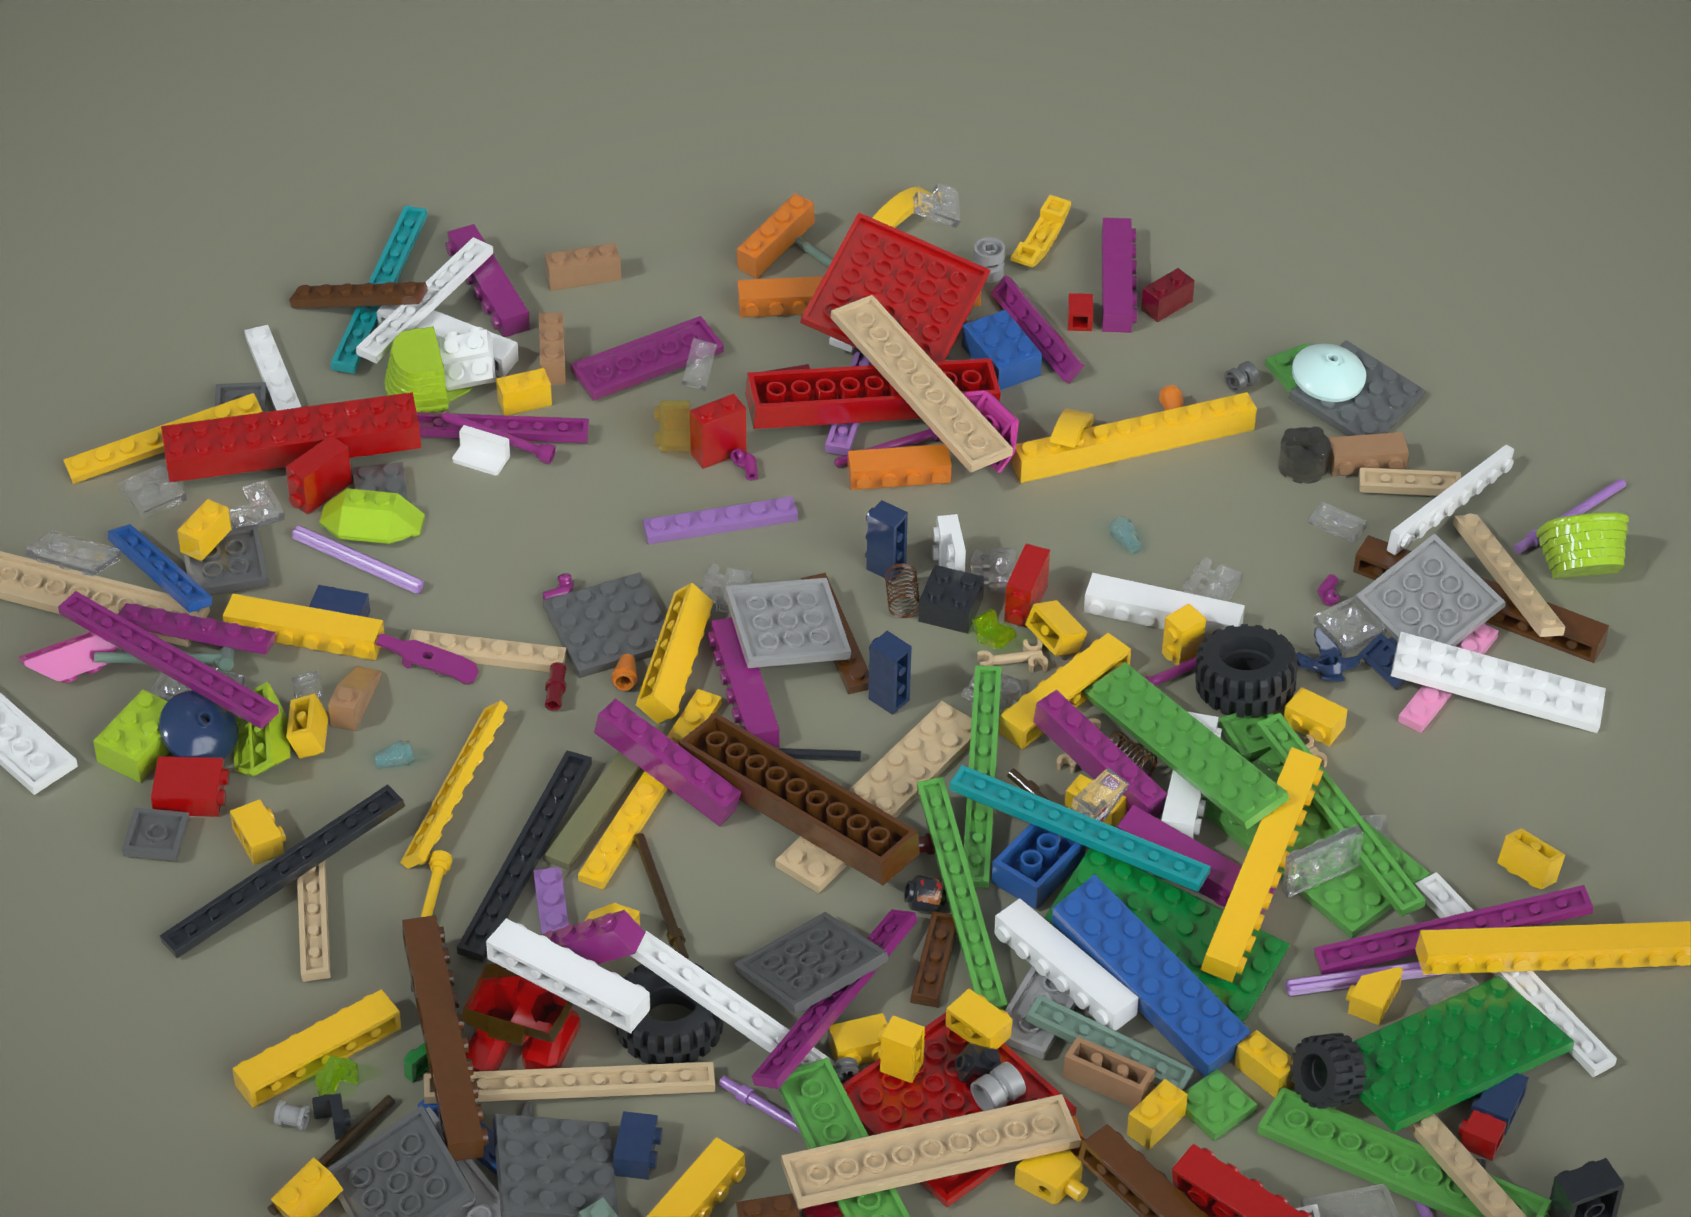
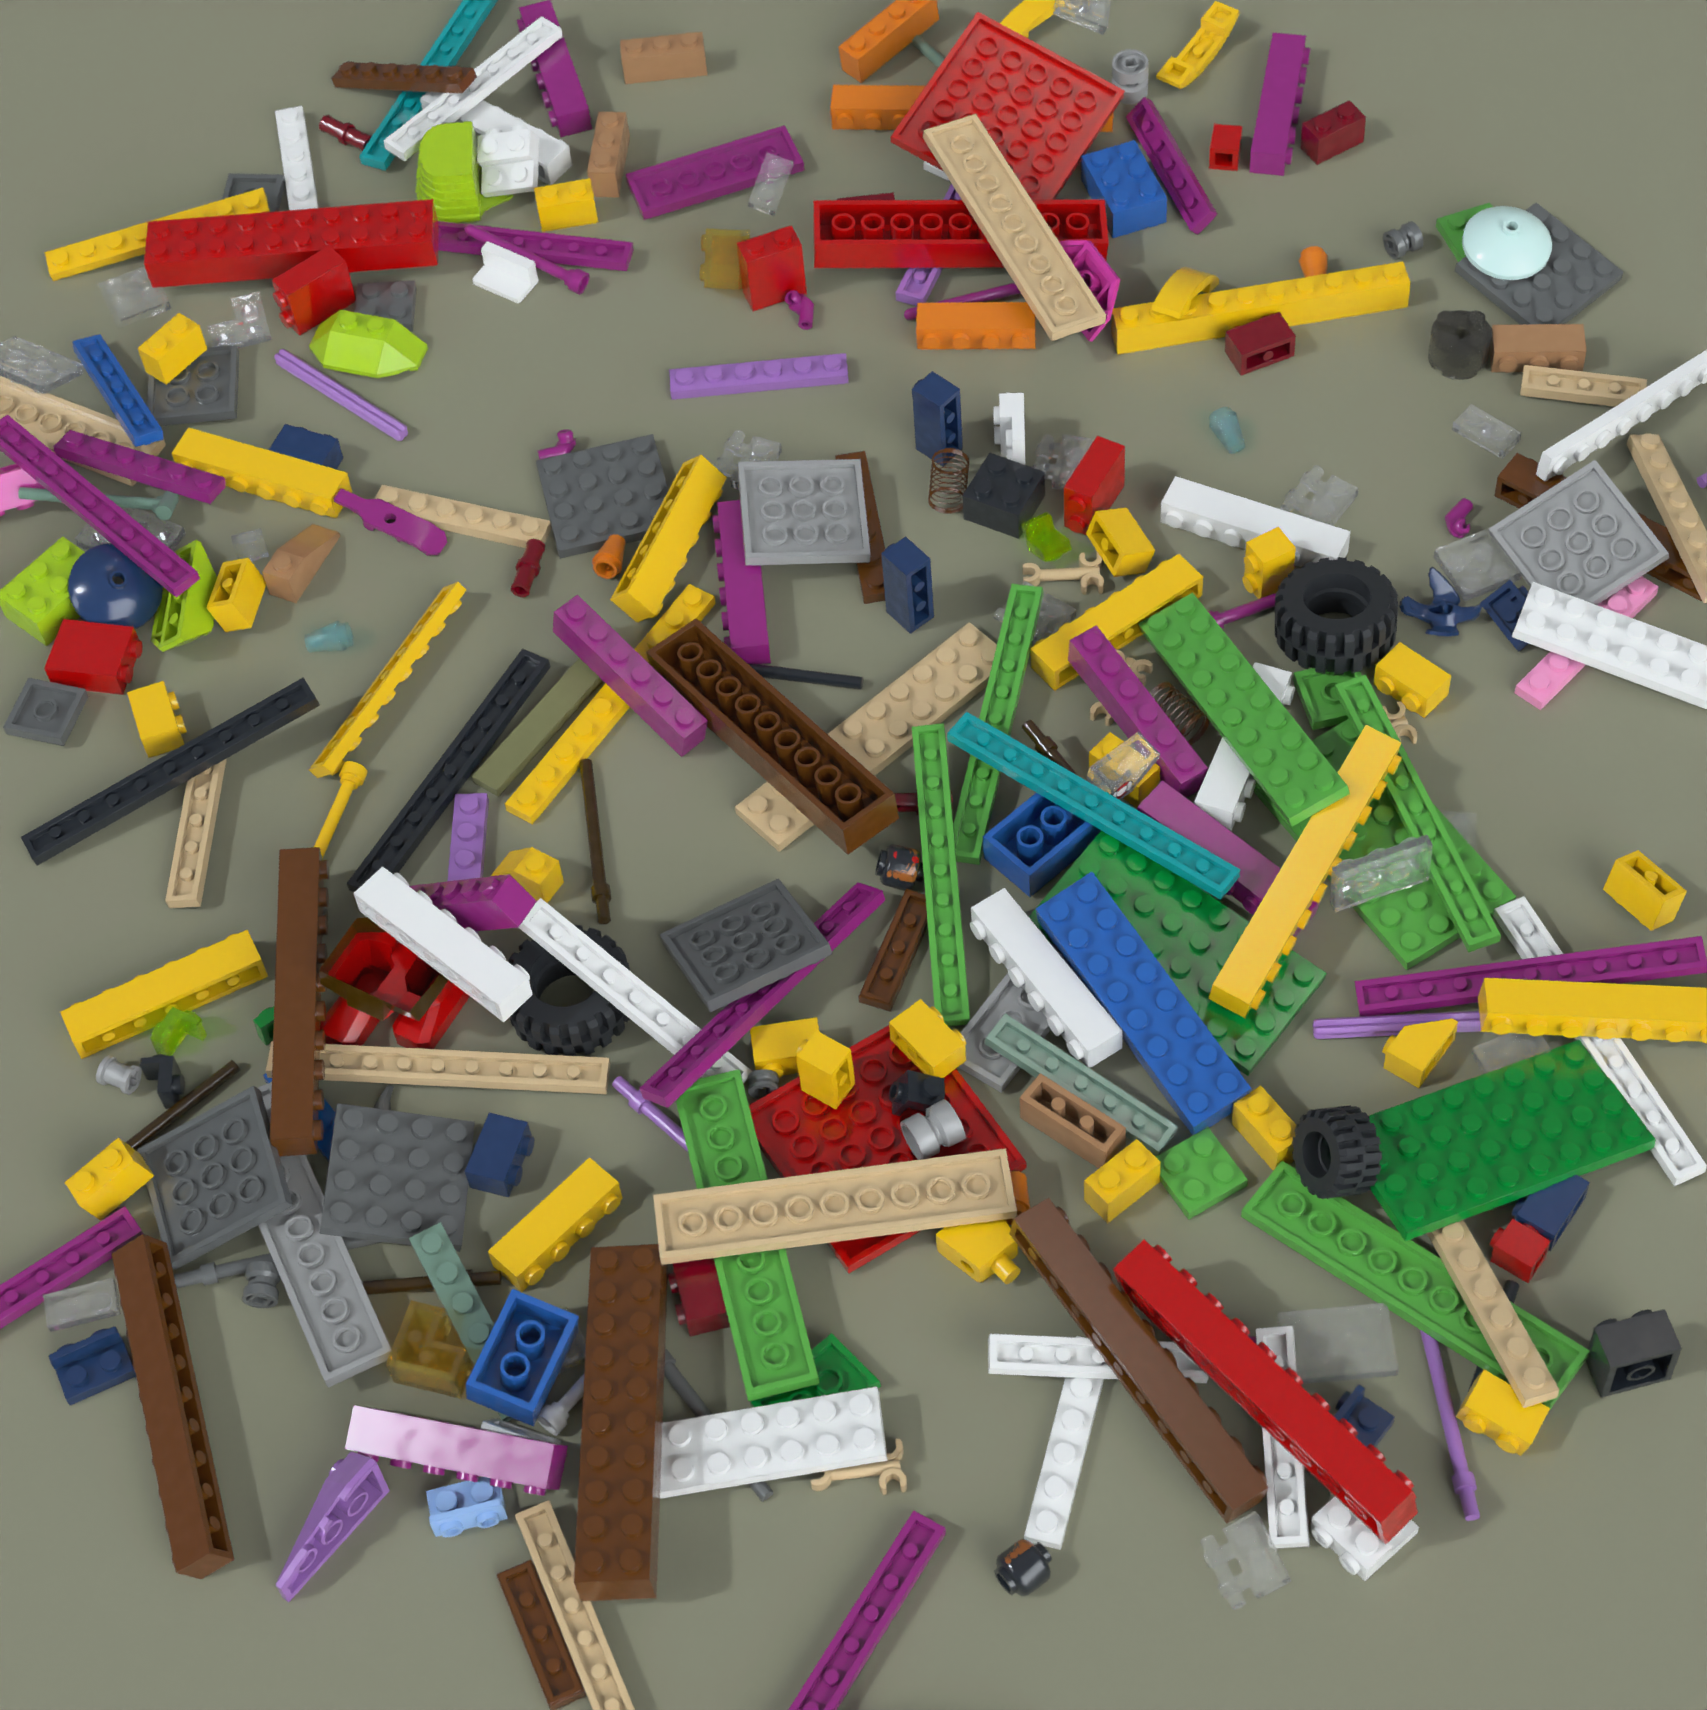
camera: 15 degrees right, 10 degrees up
none -> dark red pin [319,114,372,151]
none -> dark red brick [1225,312,1296,376]

